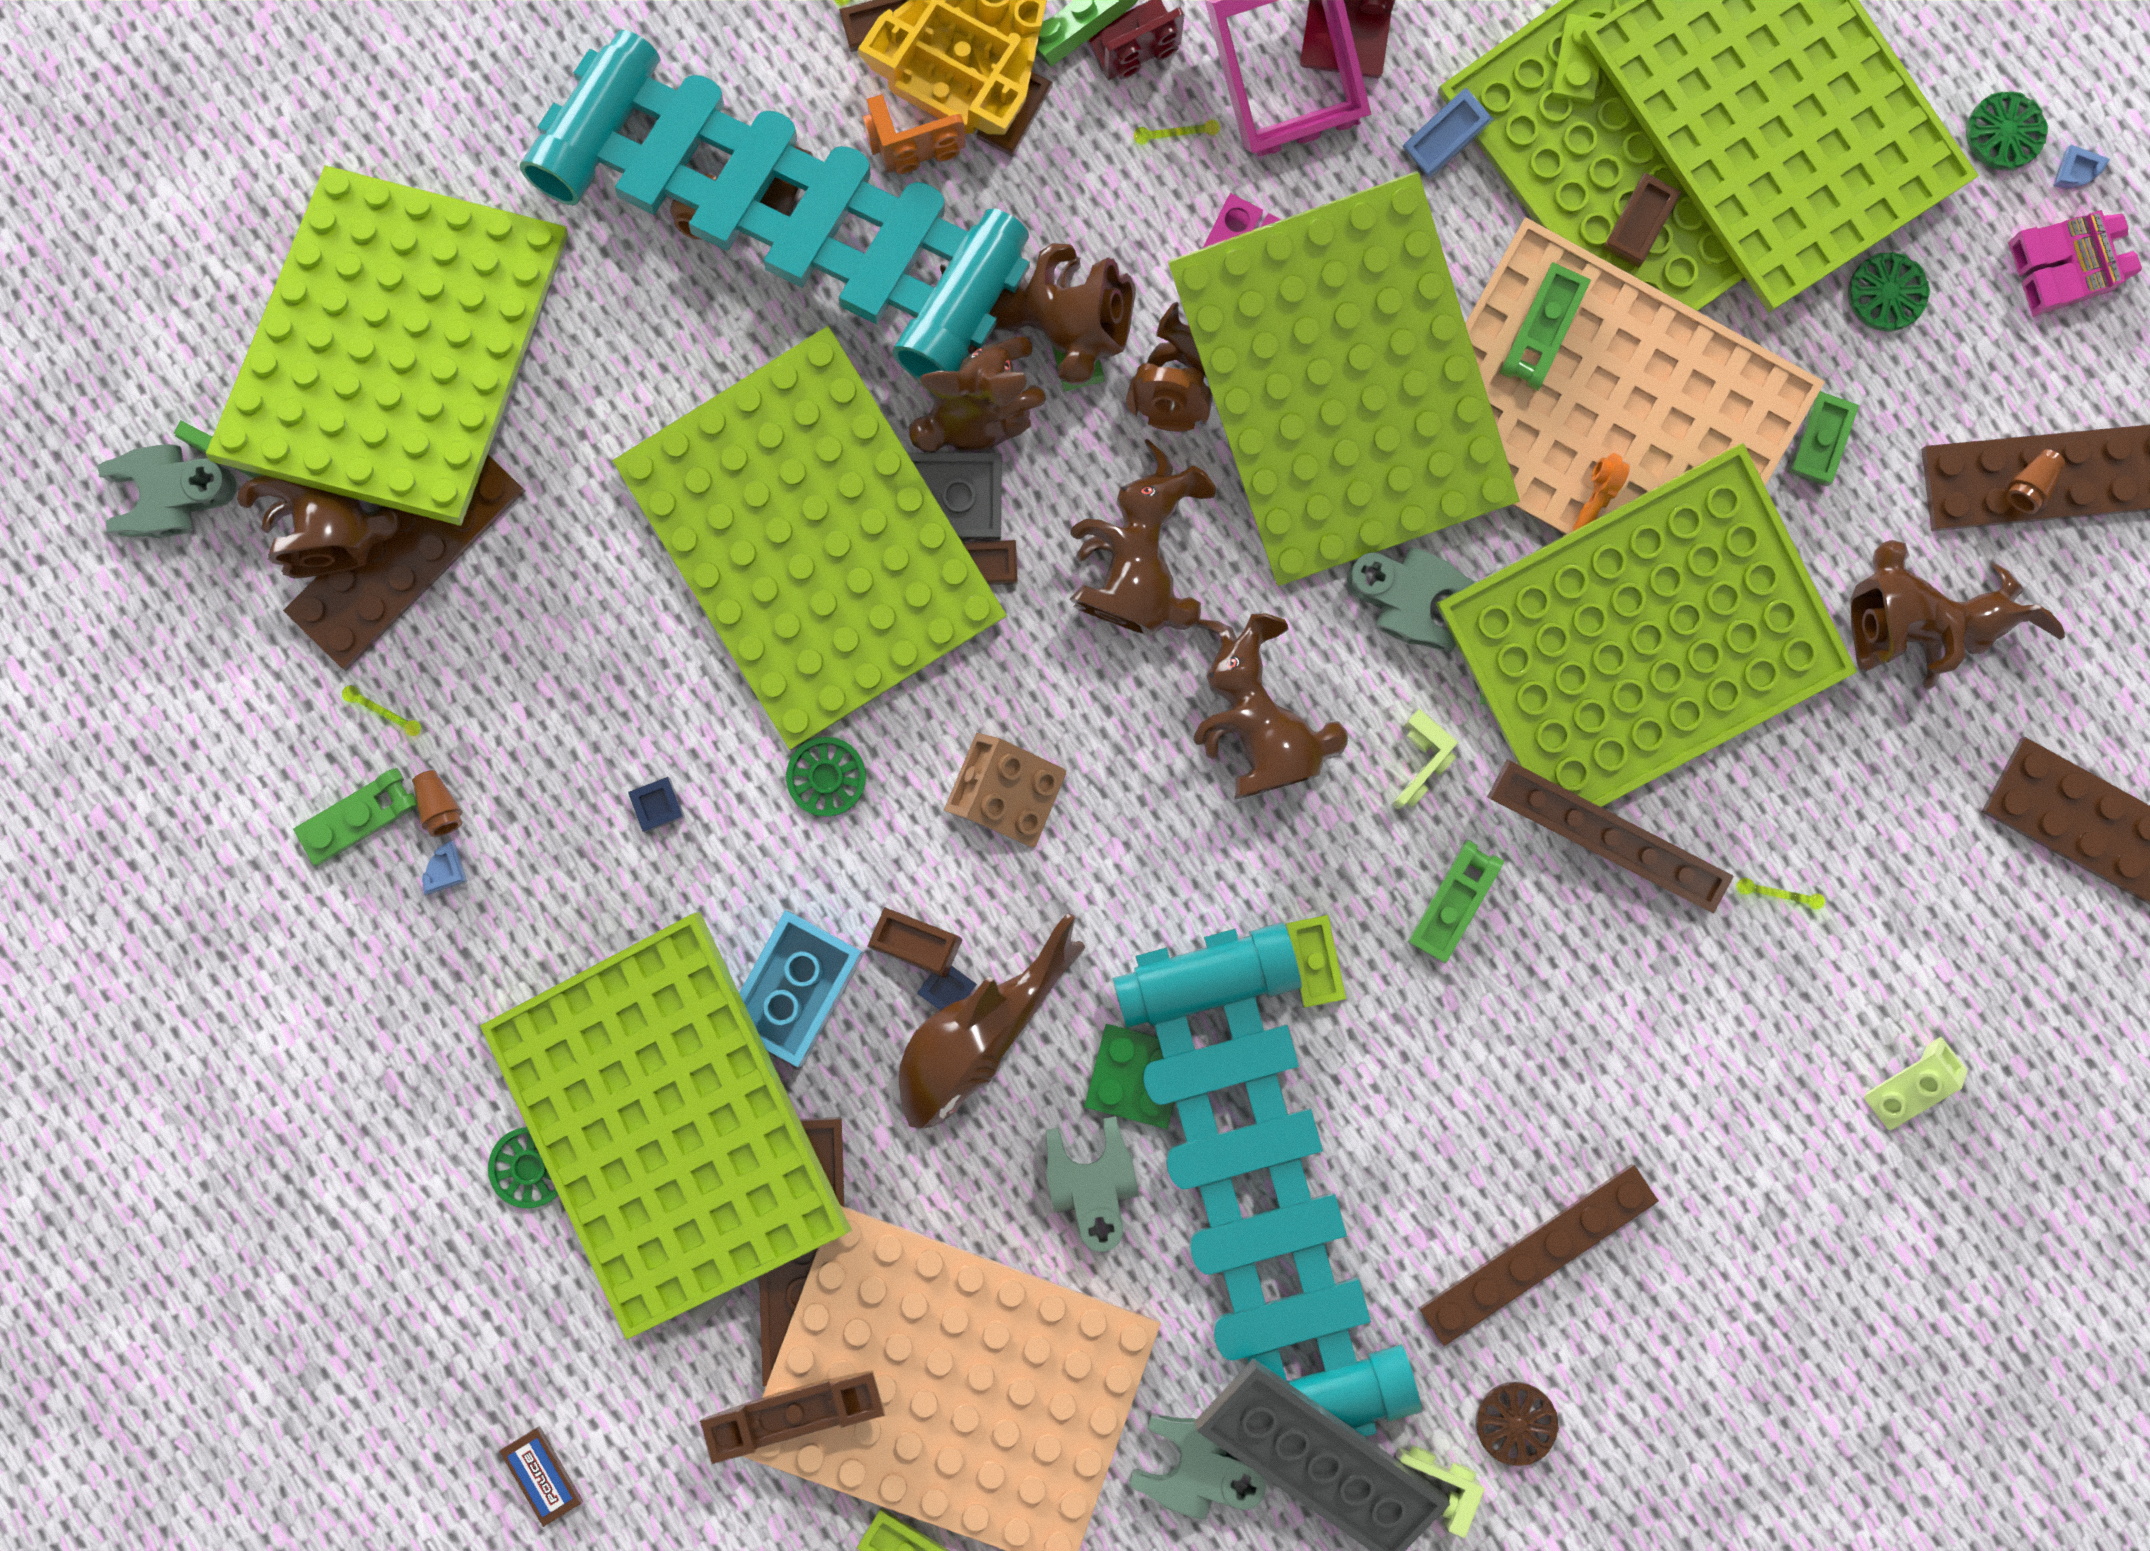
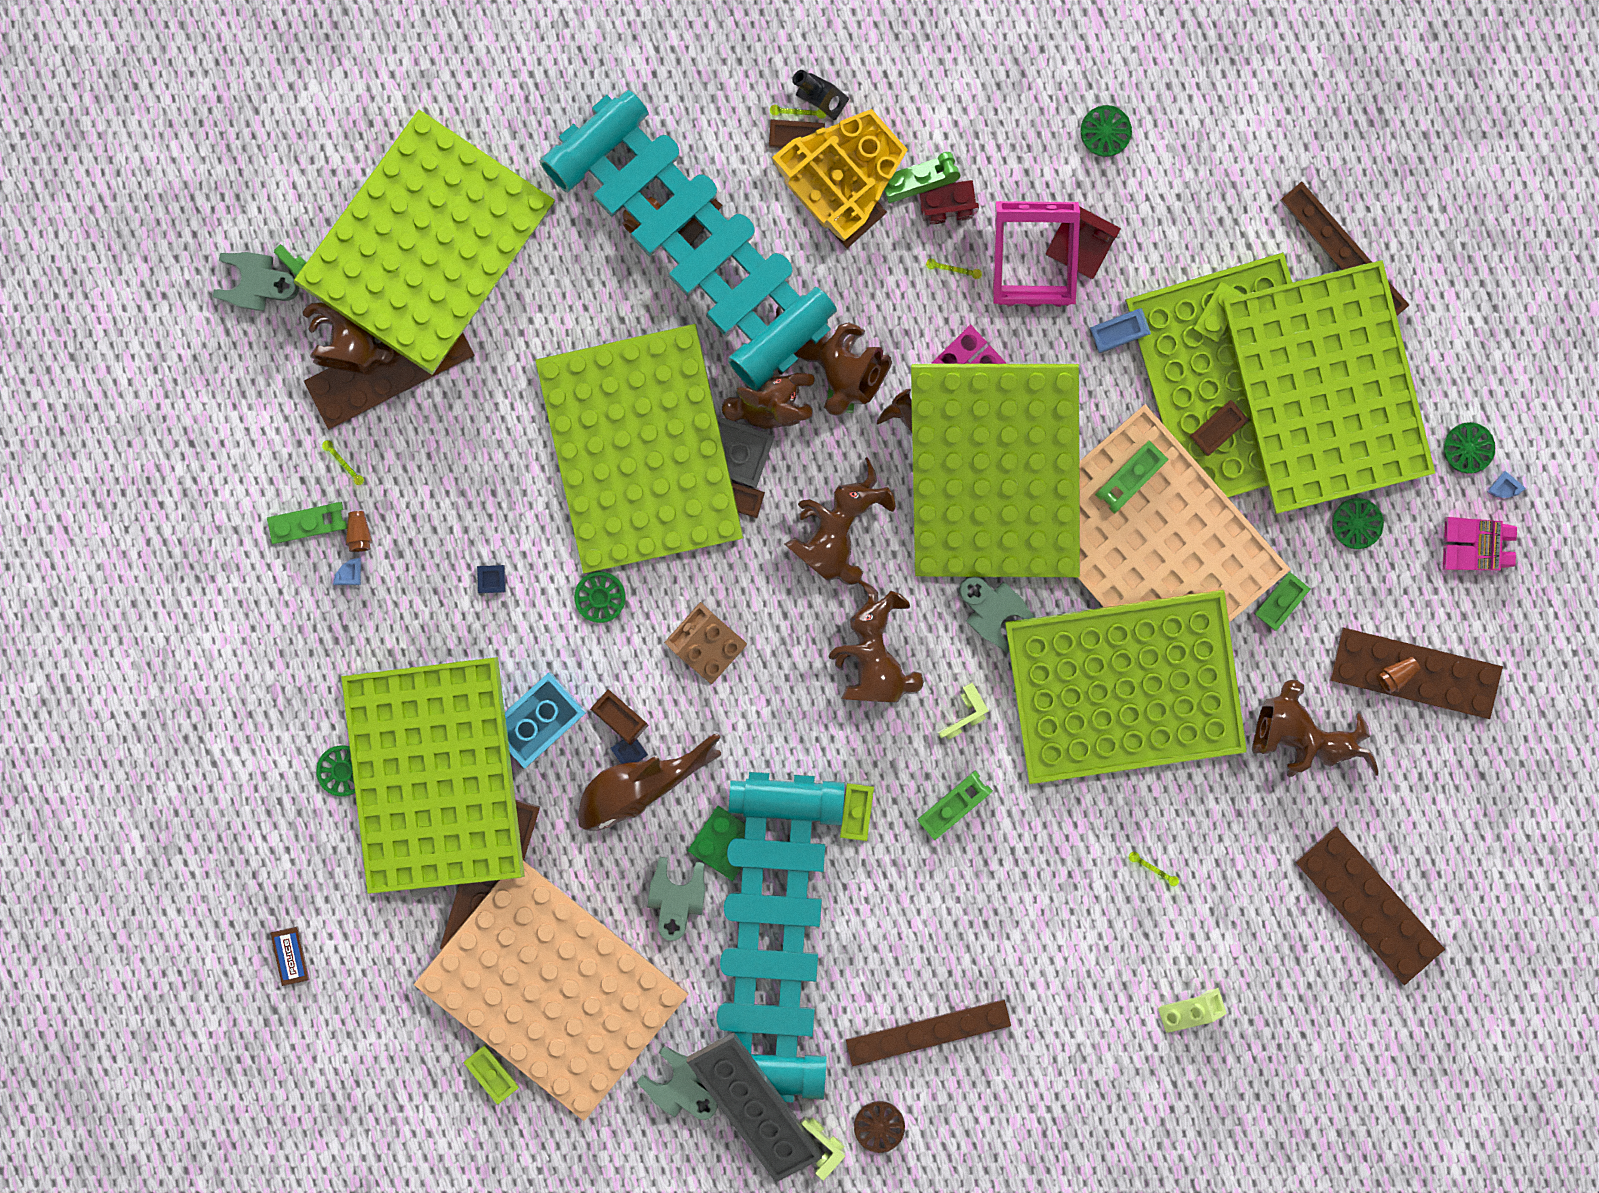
camera: 20 degrees right, 5 degrees up
reddish brown slope [700,1371,885,1464] -> none
orange bracket [862,94,966,174] -> none
dark orange plate [1126,363,1213,432] -> none
reddish brown plate [1487,759,1734,914] -> none
orange plate [1572,453,1630,530] -> none

